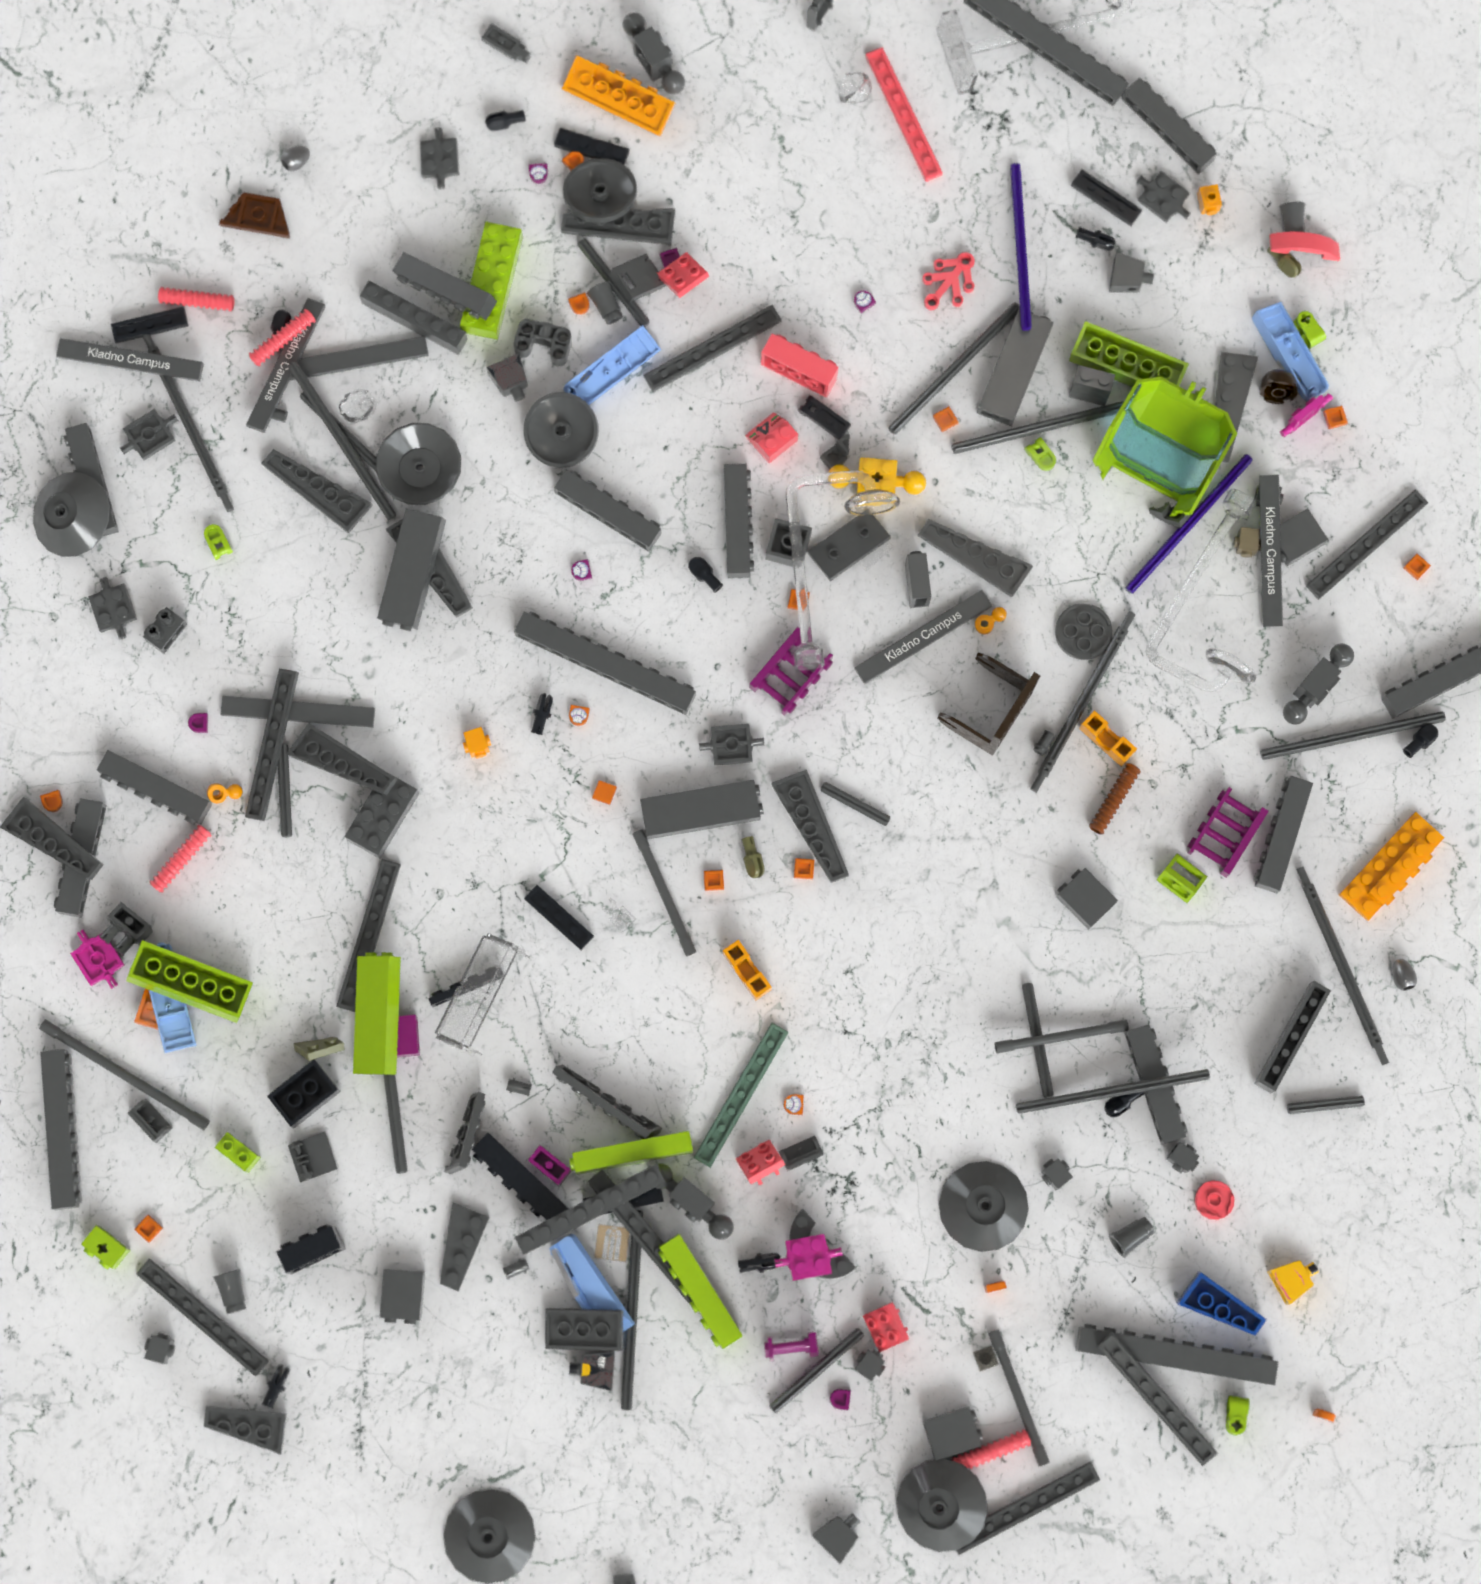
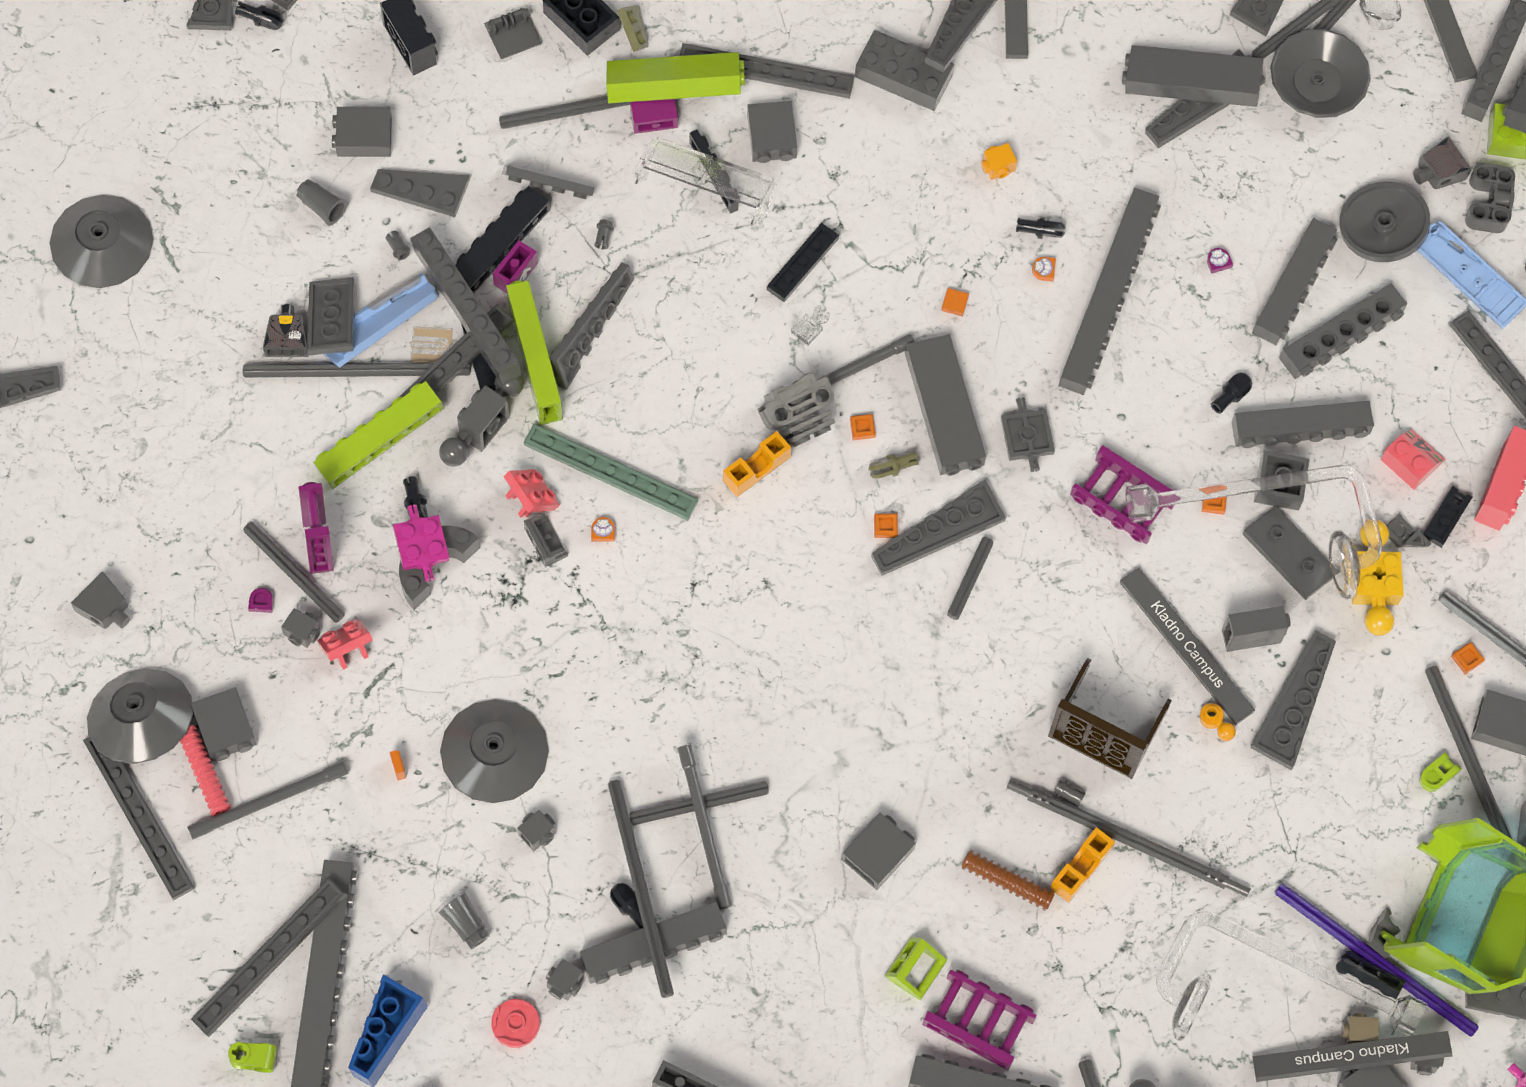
camera: 85 degrees right, 10 degrees down
clear smoke plate [972,1346,999,1372] -> none
dark grey tile [1055,604,1112,660] -> none
none -> dark grey plant [296,179,347,226]
none -> dark grey brick [747,101,797,163]
none -> piece [757,373,836,447]
none -> dark grey brick [1279,283,1407,379]
none -> black plate [1336,951,1406,999]

